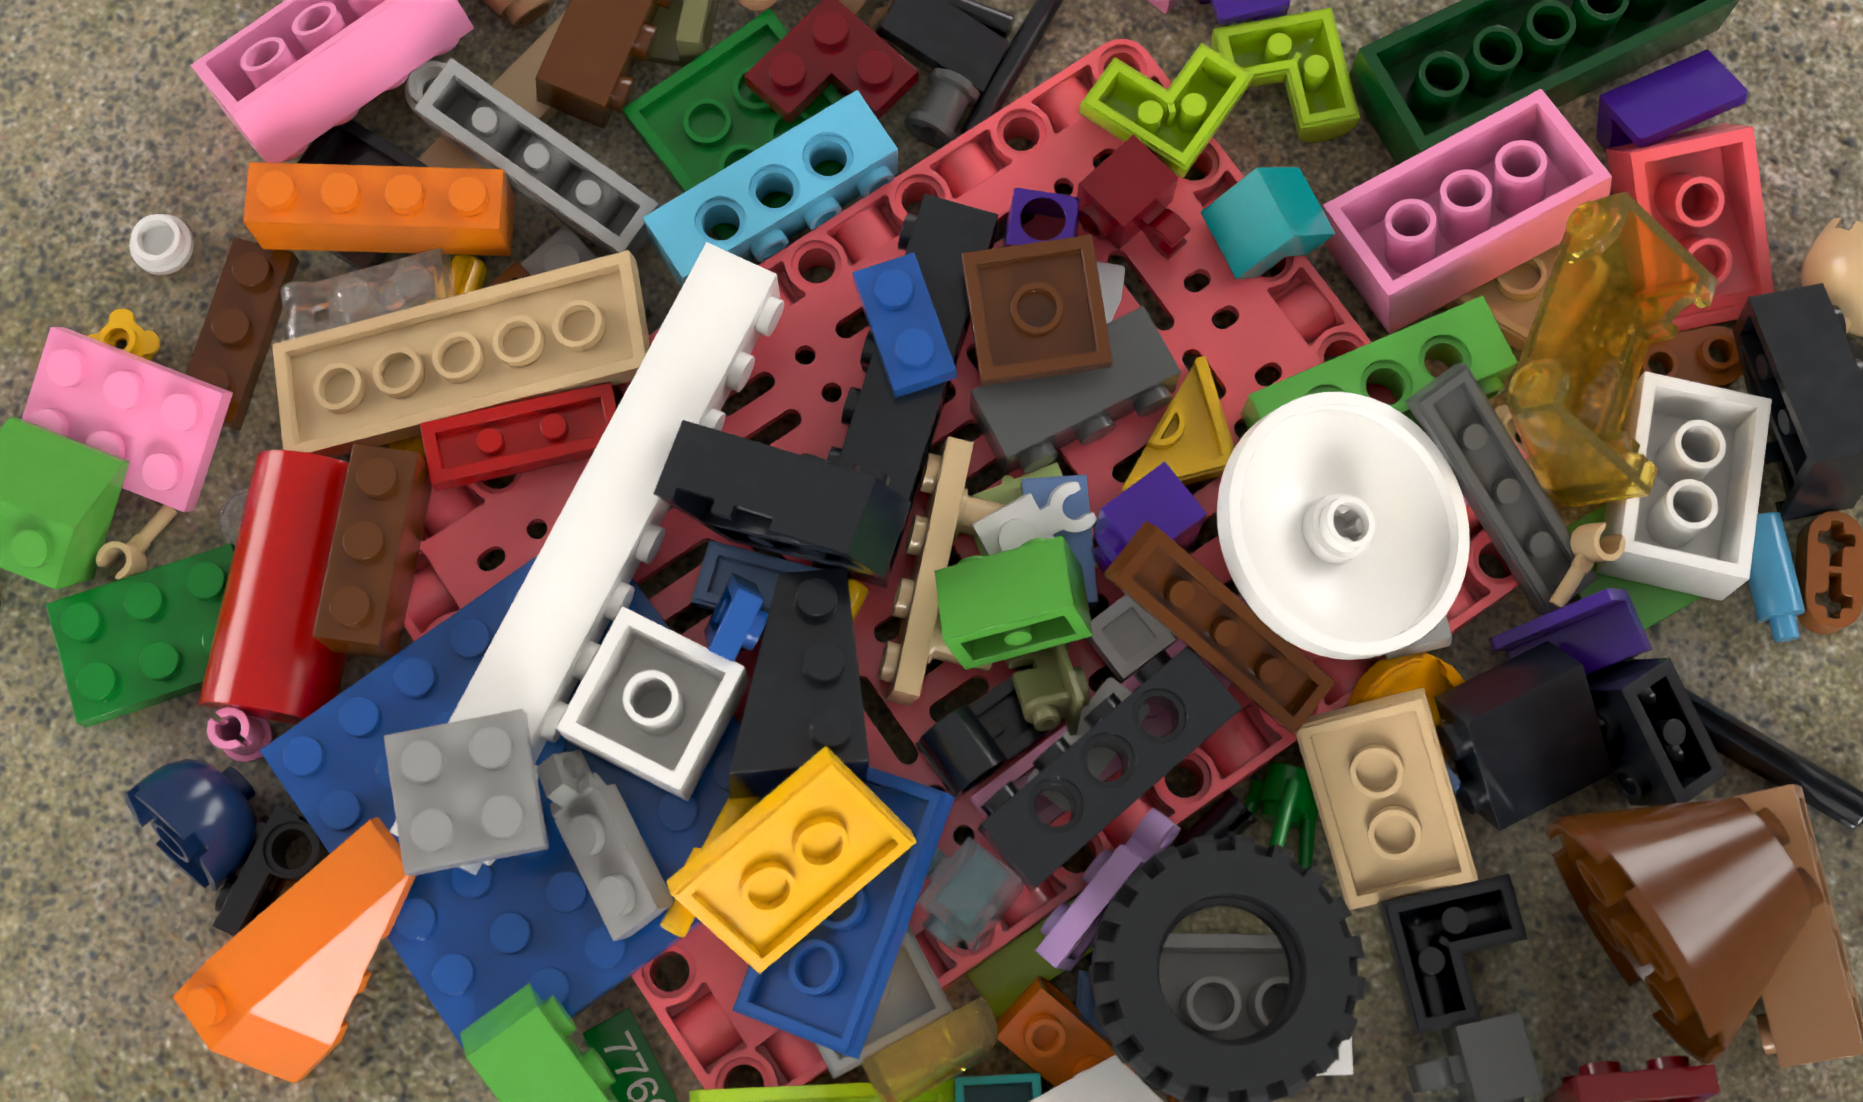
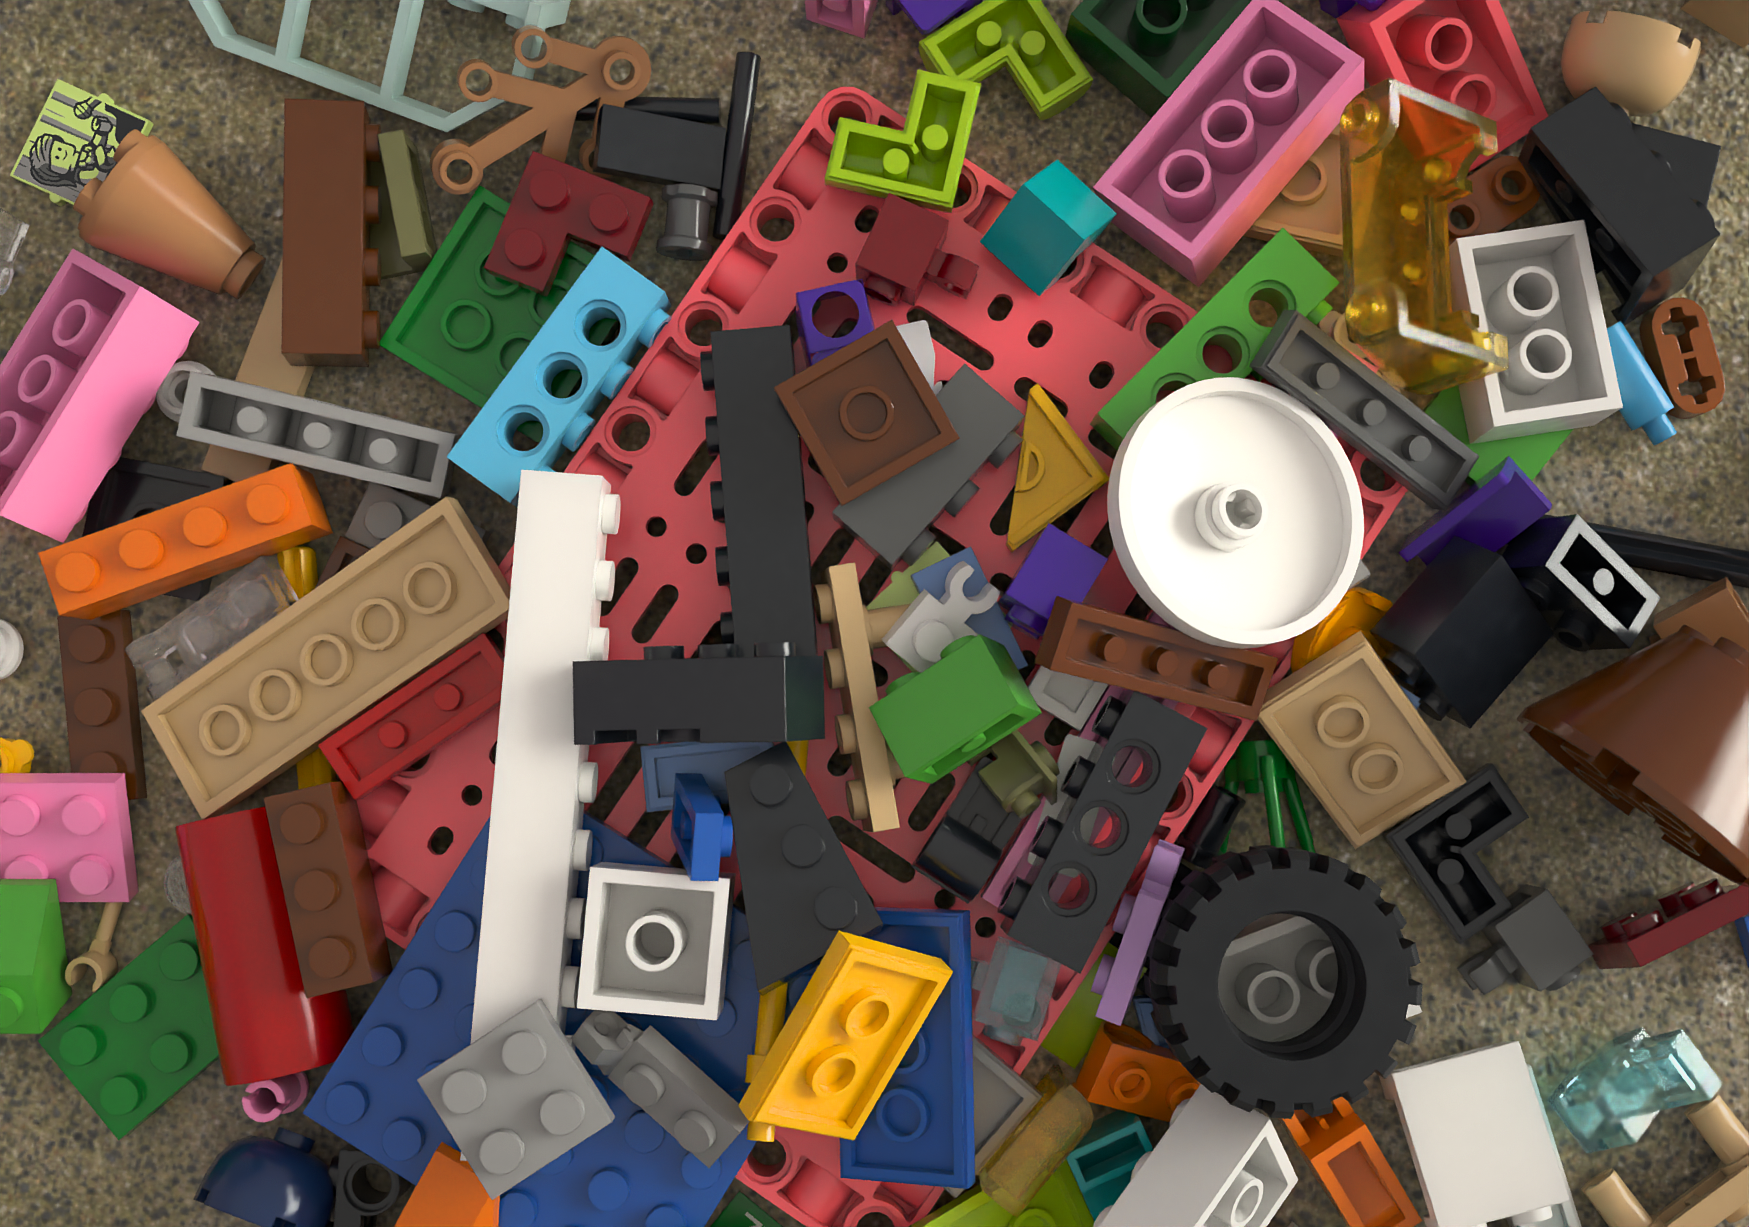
camera: 20 degrees left, 10 degrees up
blue plate [852,252,957,398] -> none
tan hand [1549,522,1626,608] -> none

